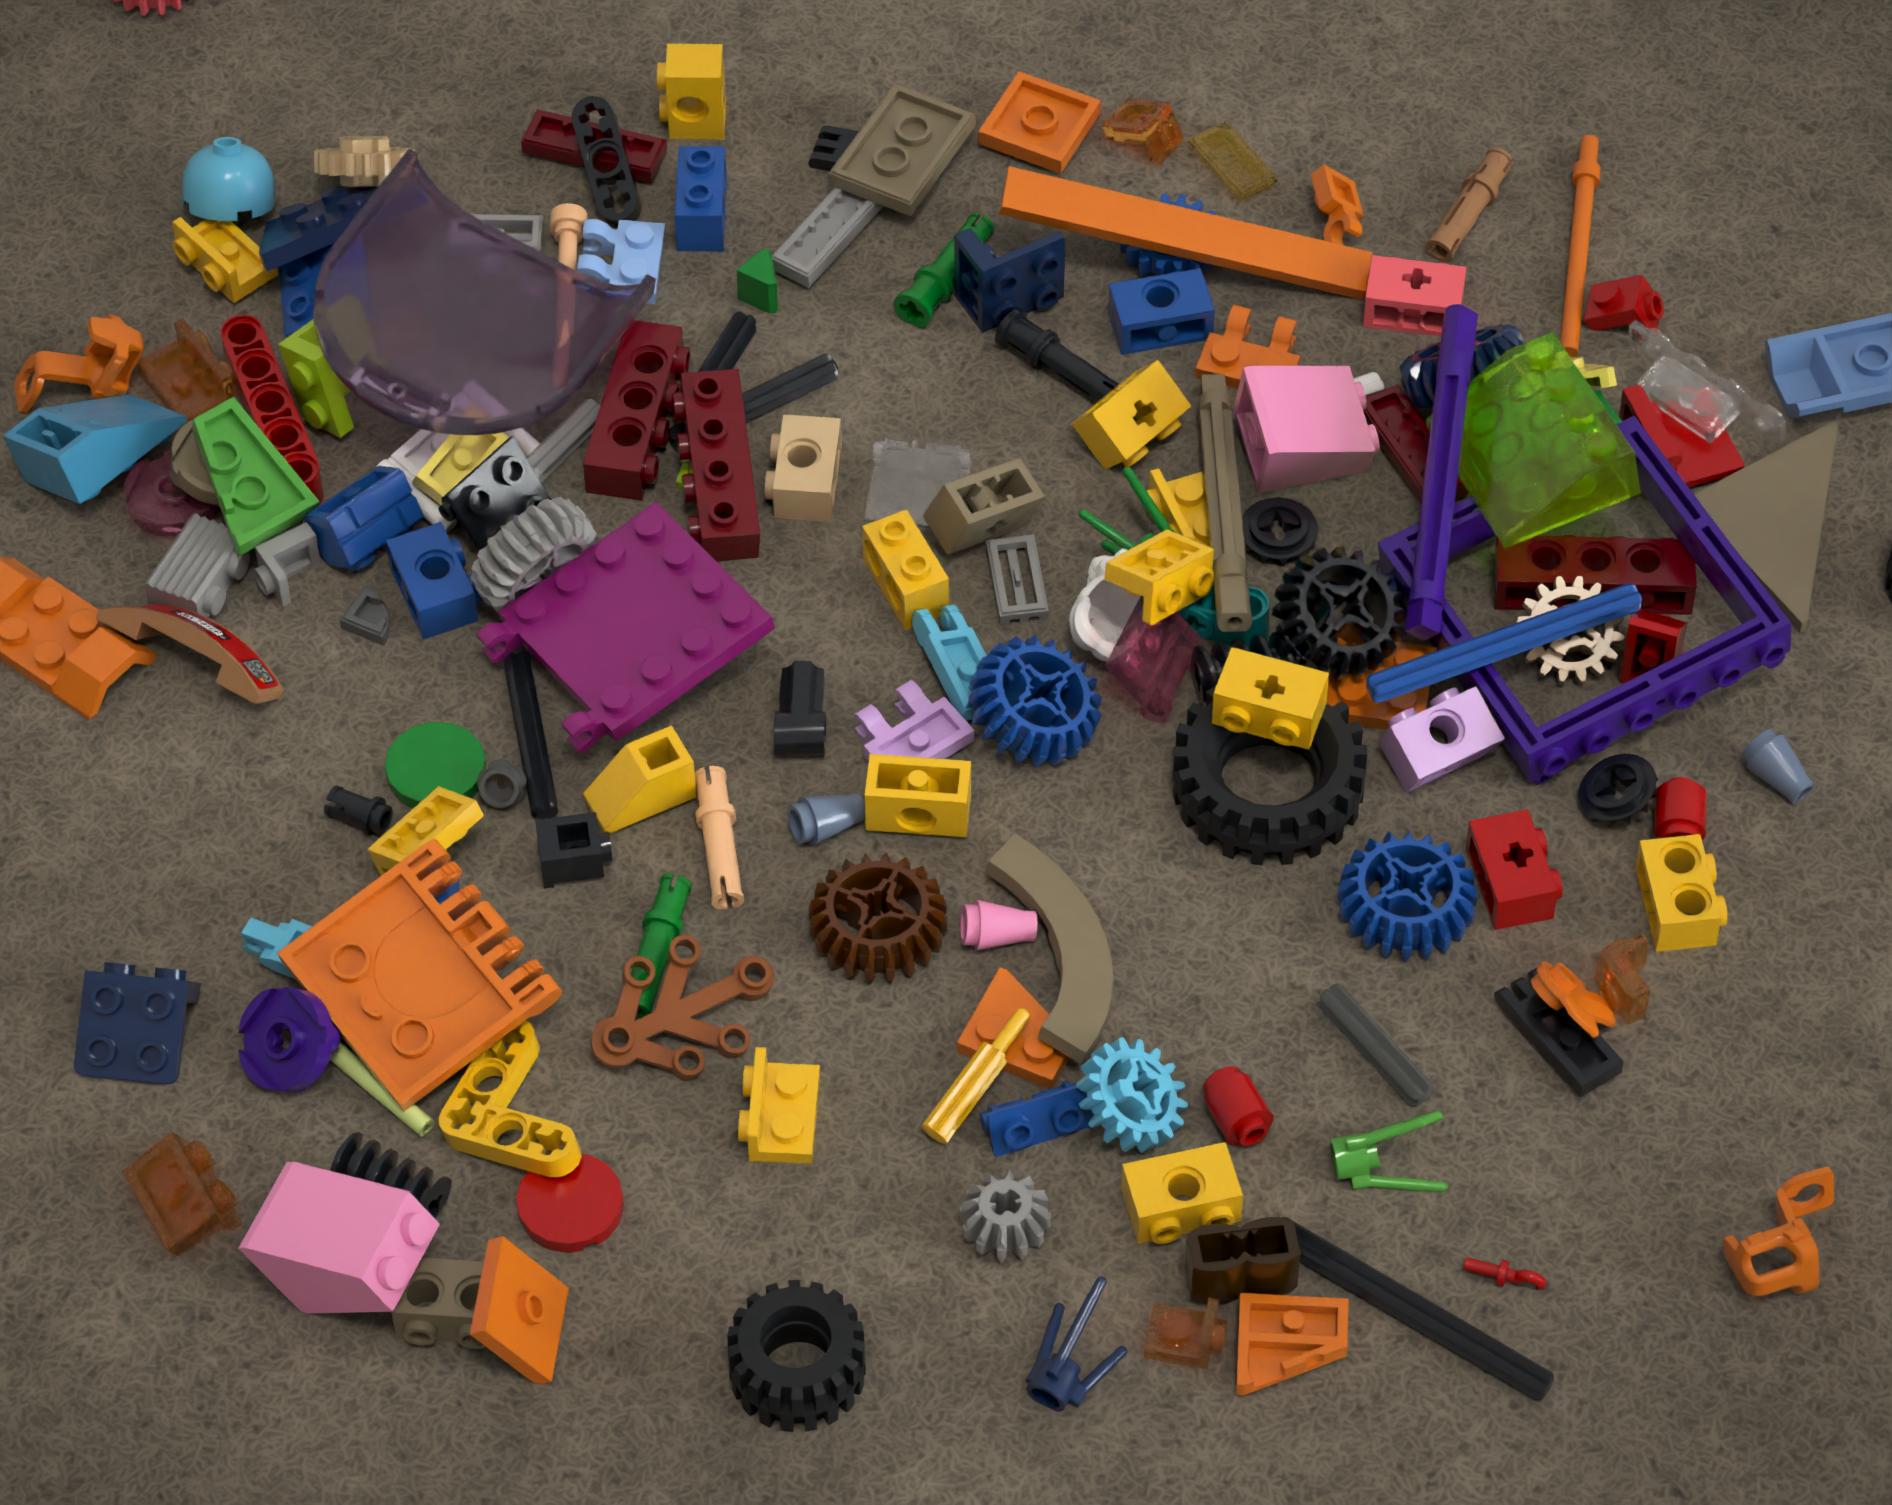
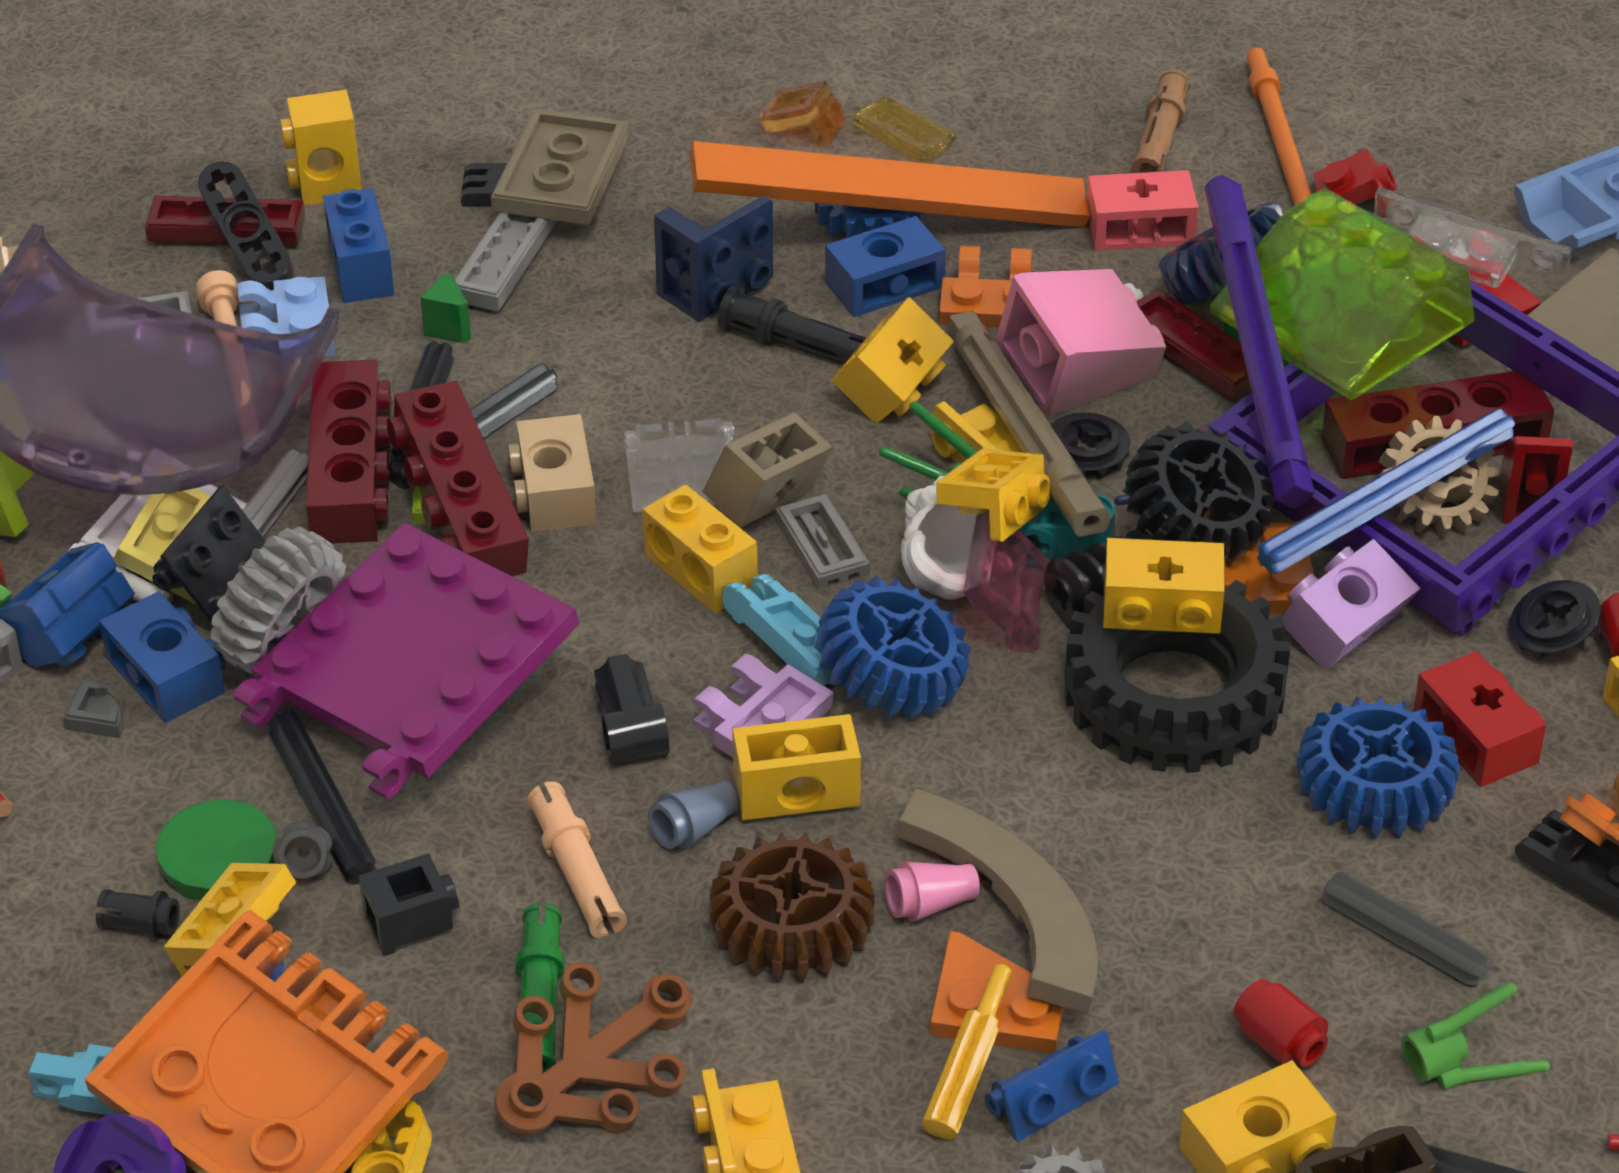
camera: 15 degrees left, 10 degrees down
yellow slope [583,726,697,834] -> none
green pin [893,212,995,328] -> none
orange plate [978,71,1101,174] -> none
medium azure gear [1076,1037,1188,1153] -> none
orange plate [1310,164,1364,245] -> none

